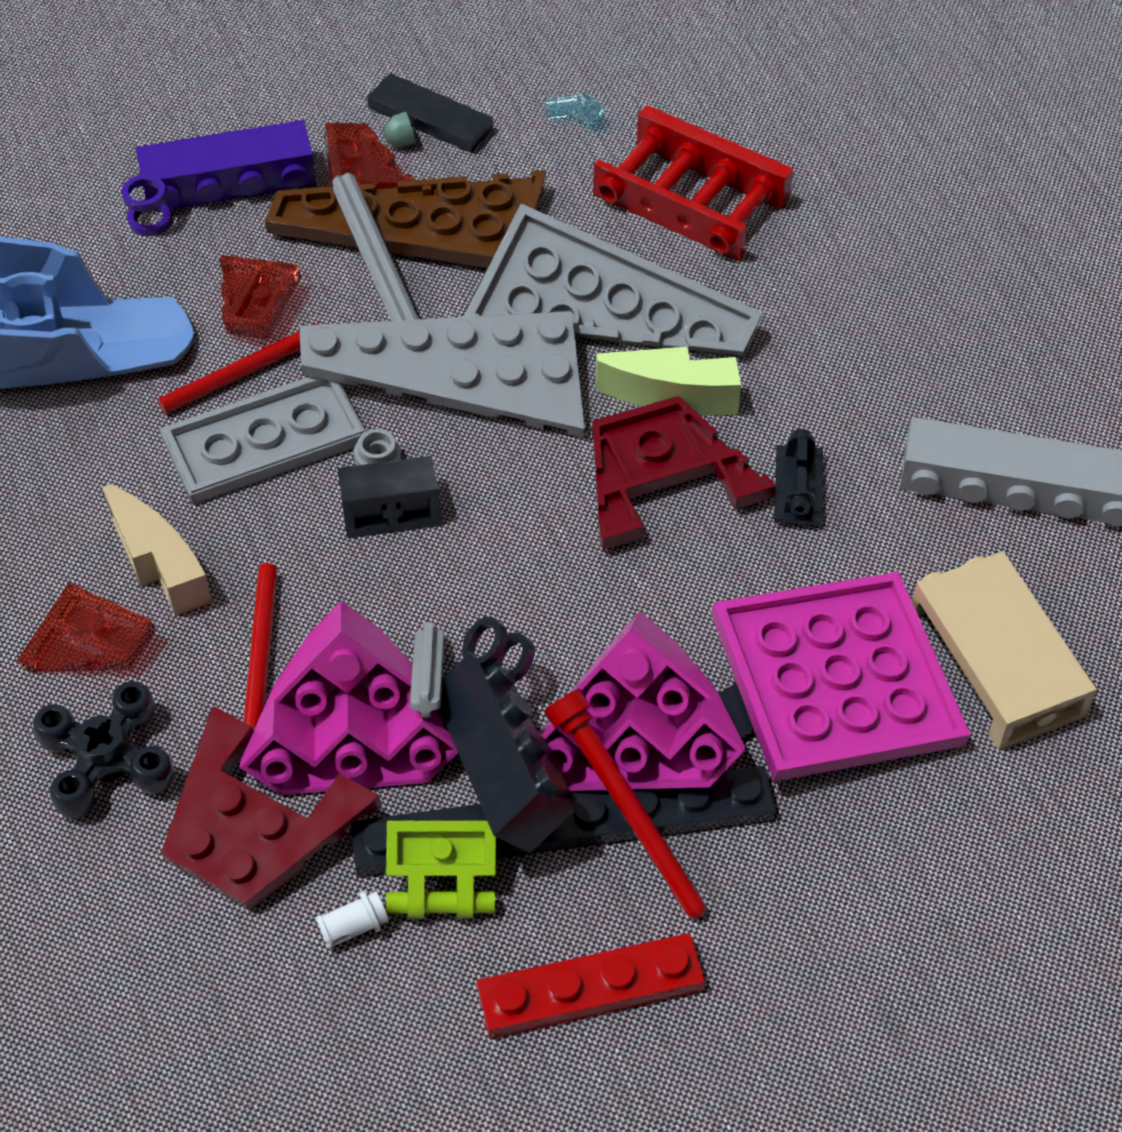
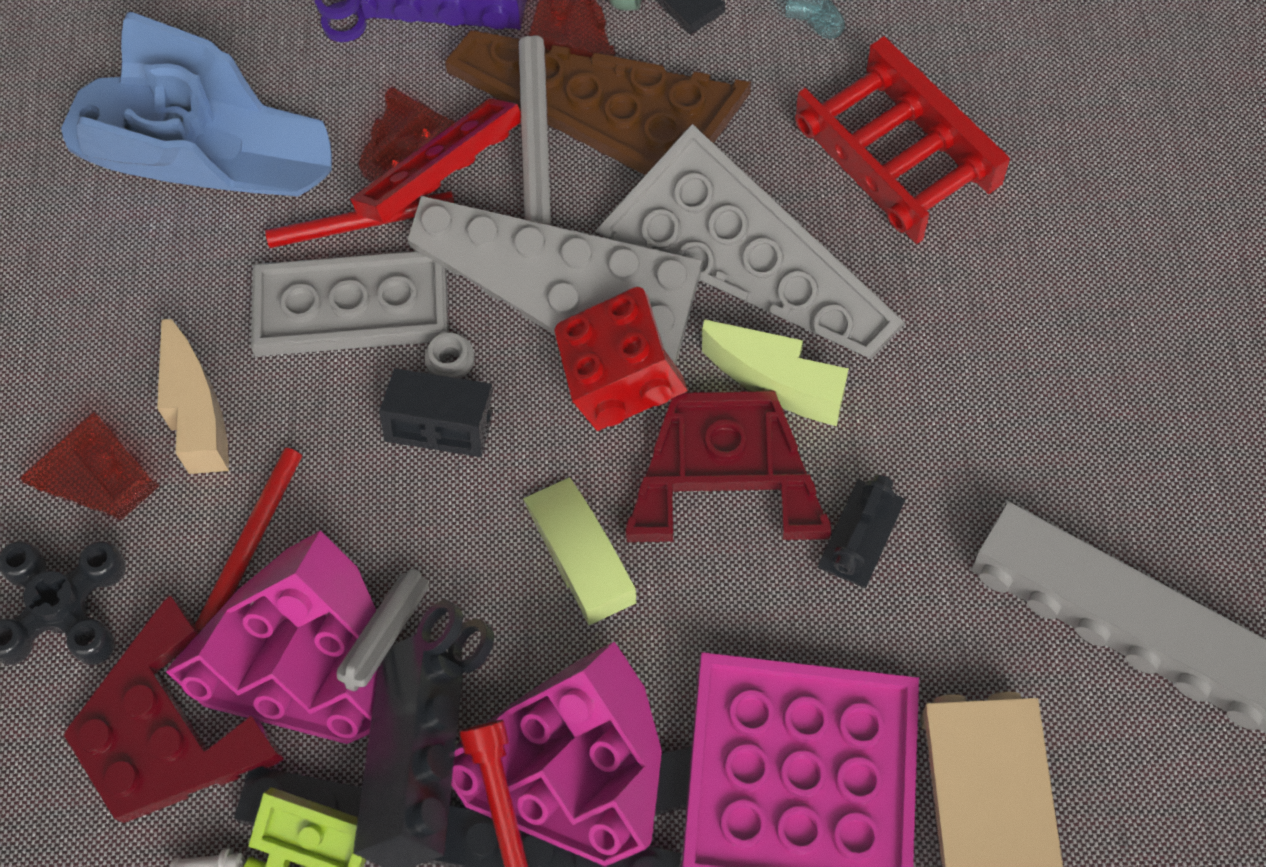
camera: 25 degrees right, 10 degrees up
none -> red plate [350,98,521,223]
none -> yellowish green slope [523,477,637,626]
none -> red bracket [554,287,688,431]

